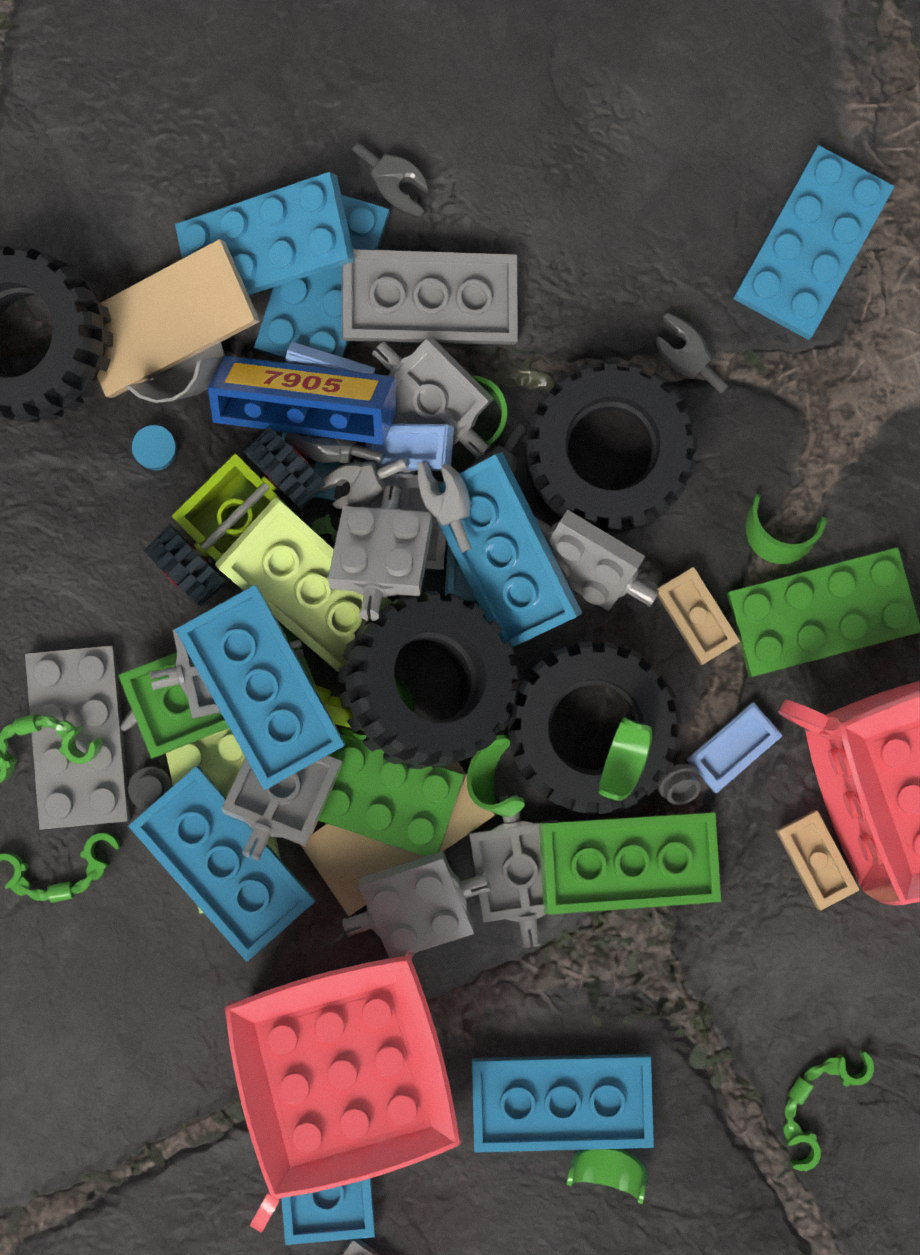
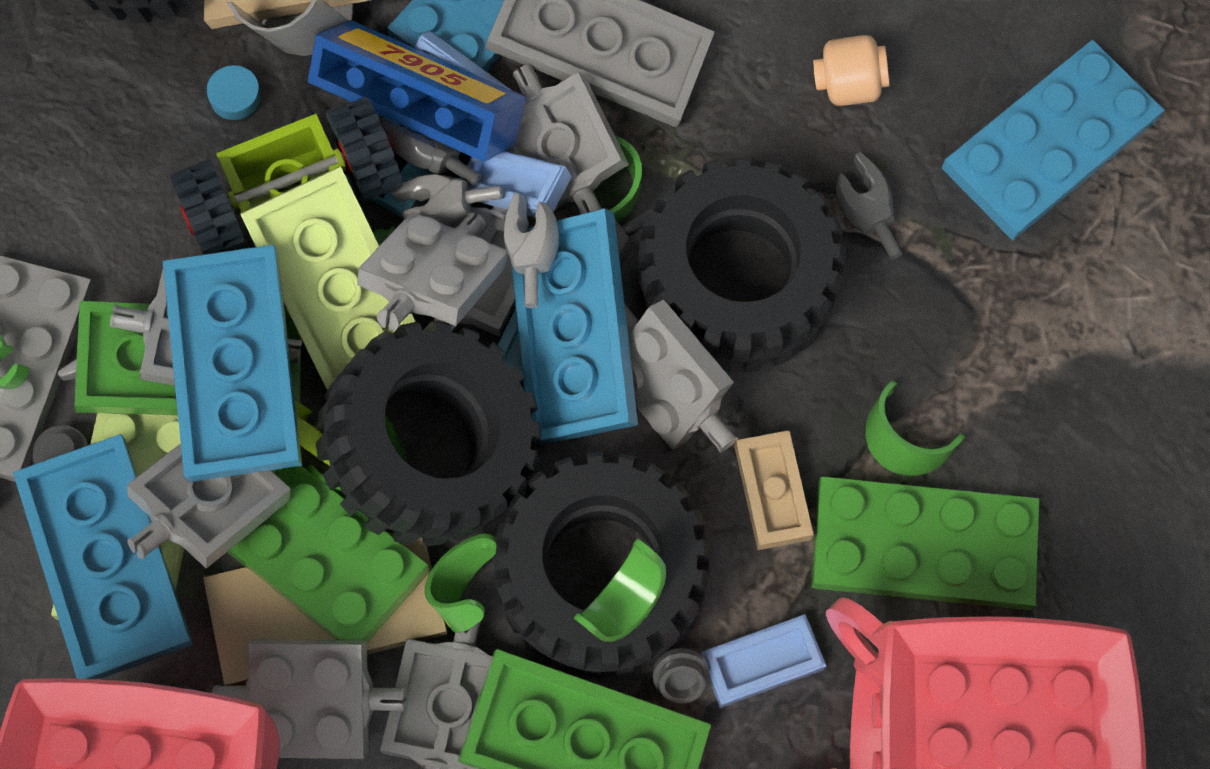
camera: 15 degrees right, 15 degrees down
none -> light nougat head [813,35,890,106]

